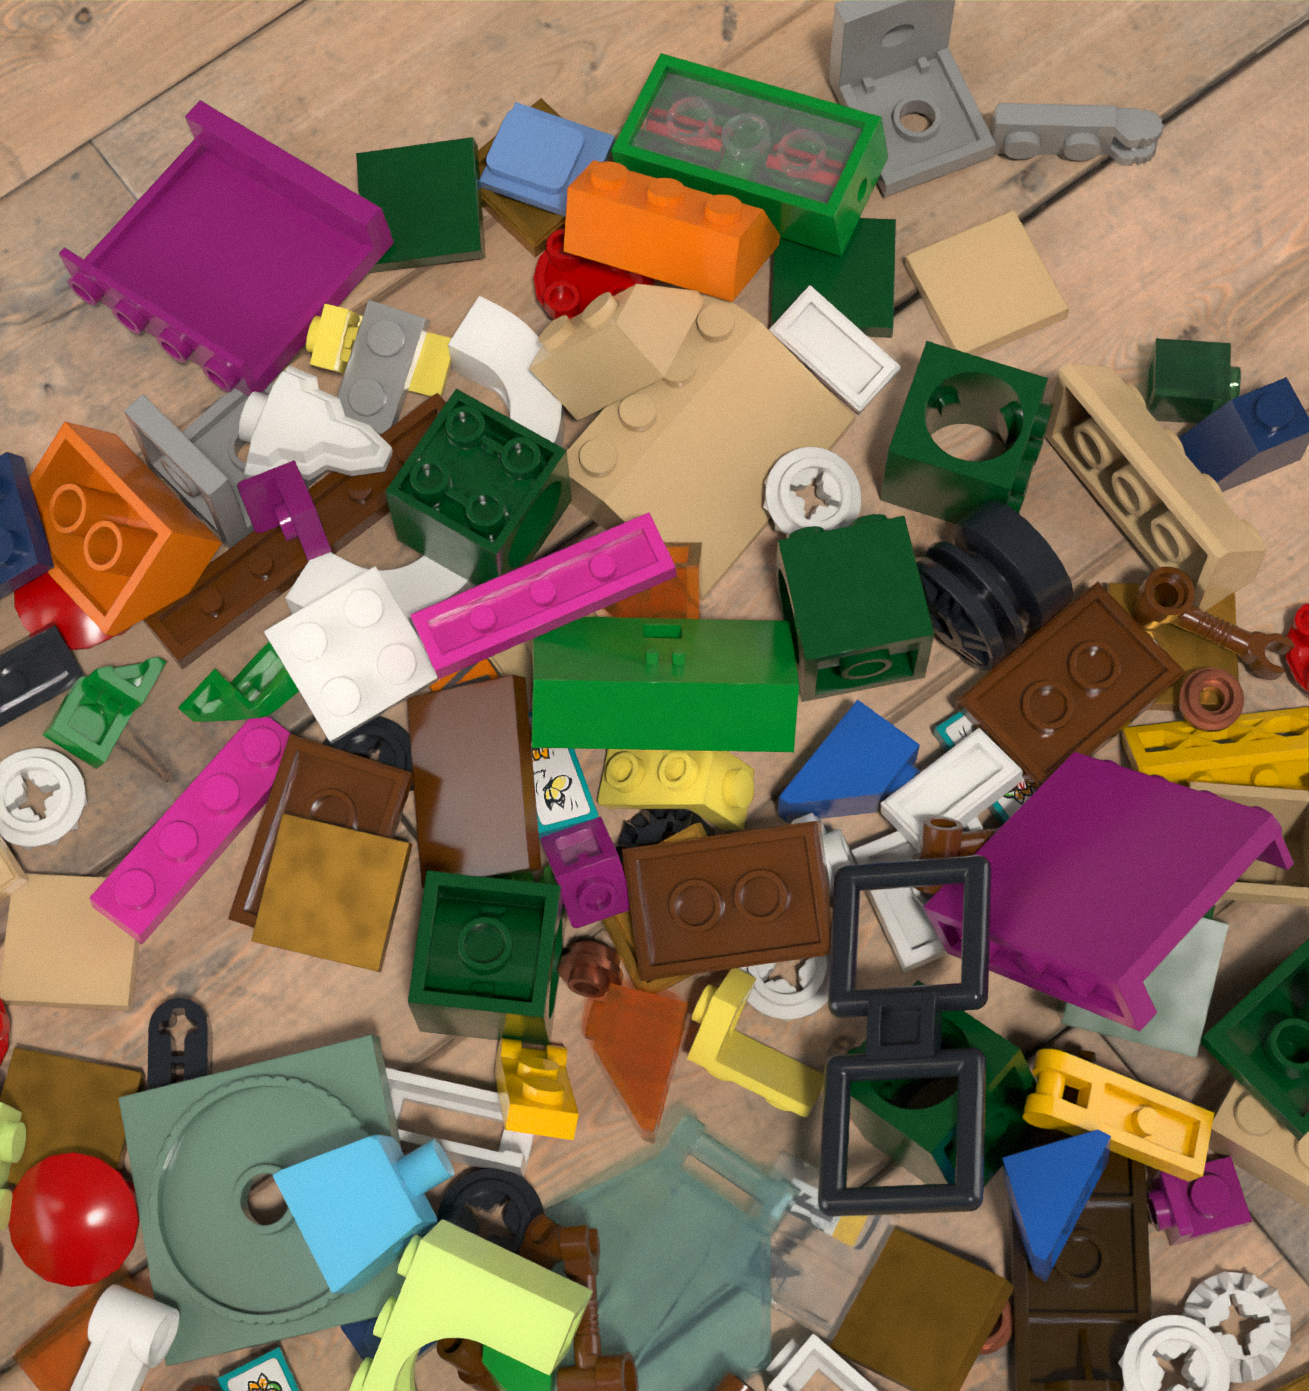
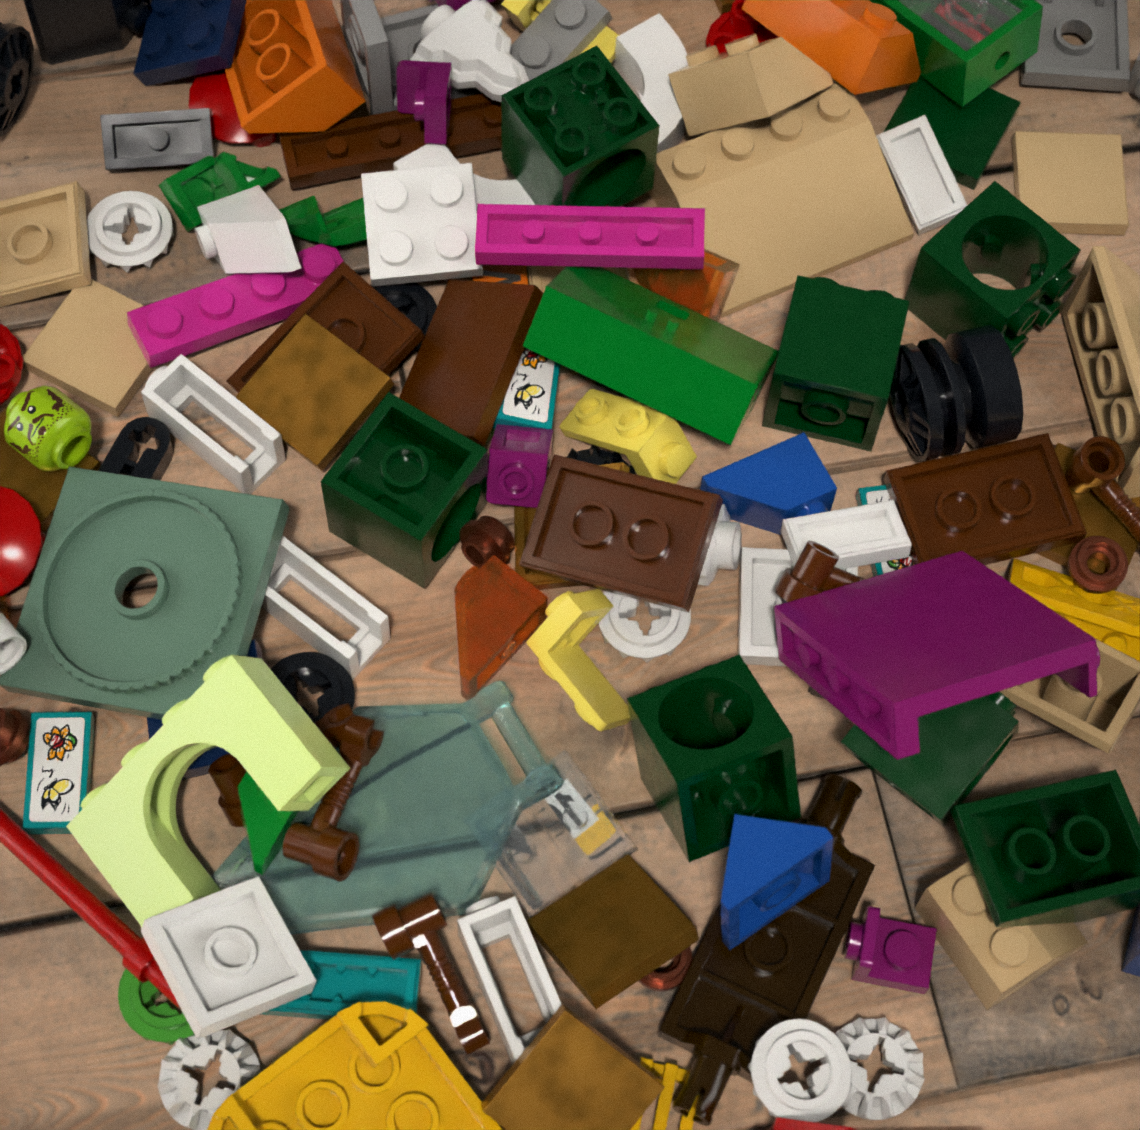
camera: 20 degrees right, 5 degrees down
medium azure torso [272,1134,454,1294] -> none
yellow plate [495,1037,579,1140] -> none
white gear [763,447,861,536] -> none
black bar [818,855,992,1217] -> none
yellow plate [1023,1049,1214,1182] -> none
none -> lime head [4,385,92,472]
none -> white window [141,354,286,494]
none -> white slope [195,185,301,274]

